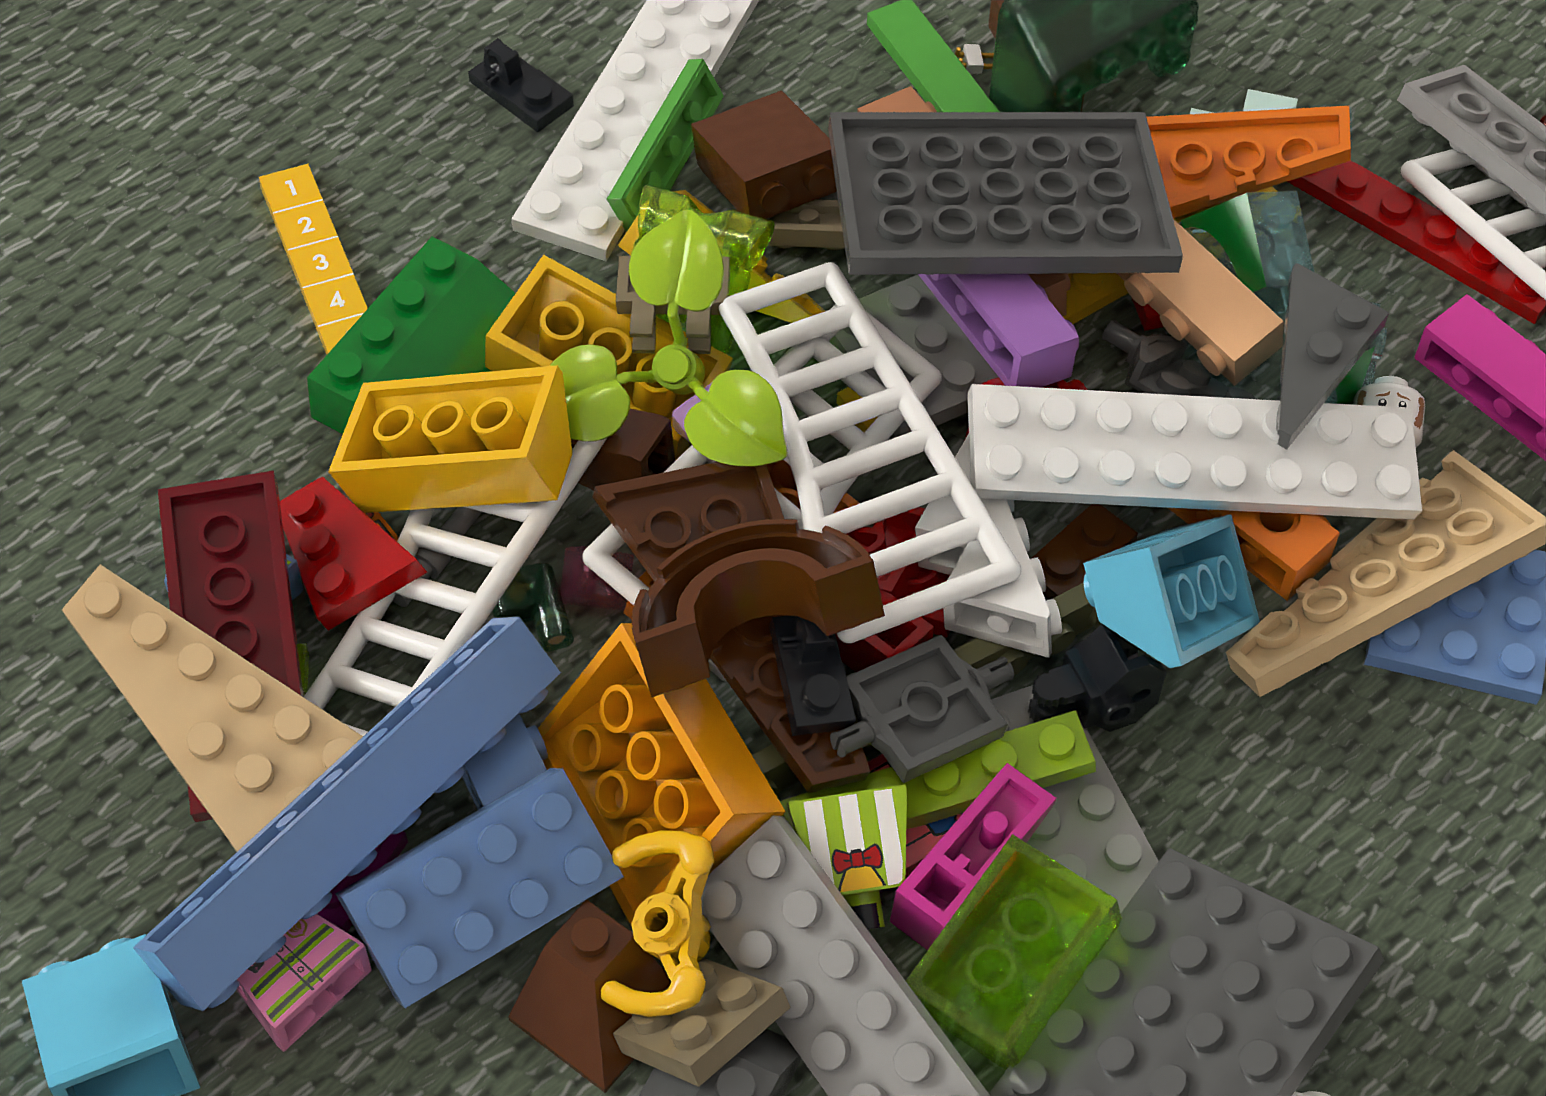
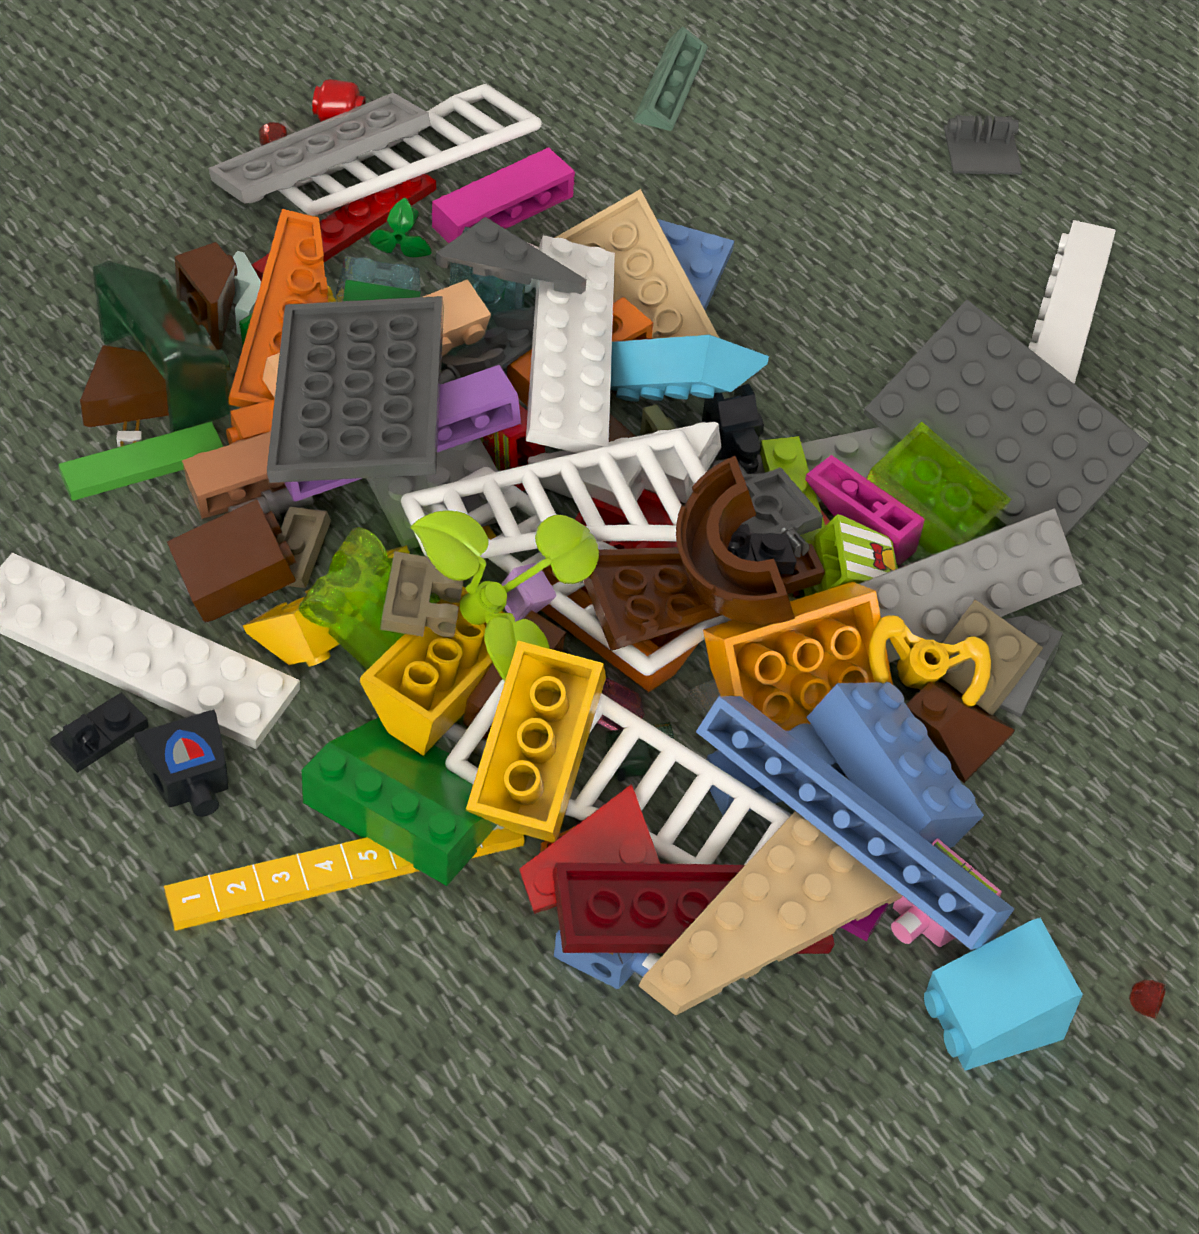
camera: 90 degrees left, 5 degrees down
bright green tile [606,58,724,232] -> none
none -> black torso [134,709,228,817]
none -> reddish brown slope [175,242,238,358]
none -> green plant [369,198,432,257]

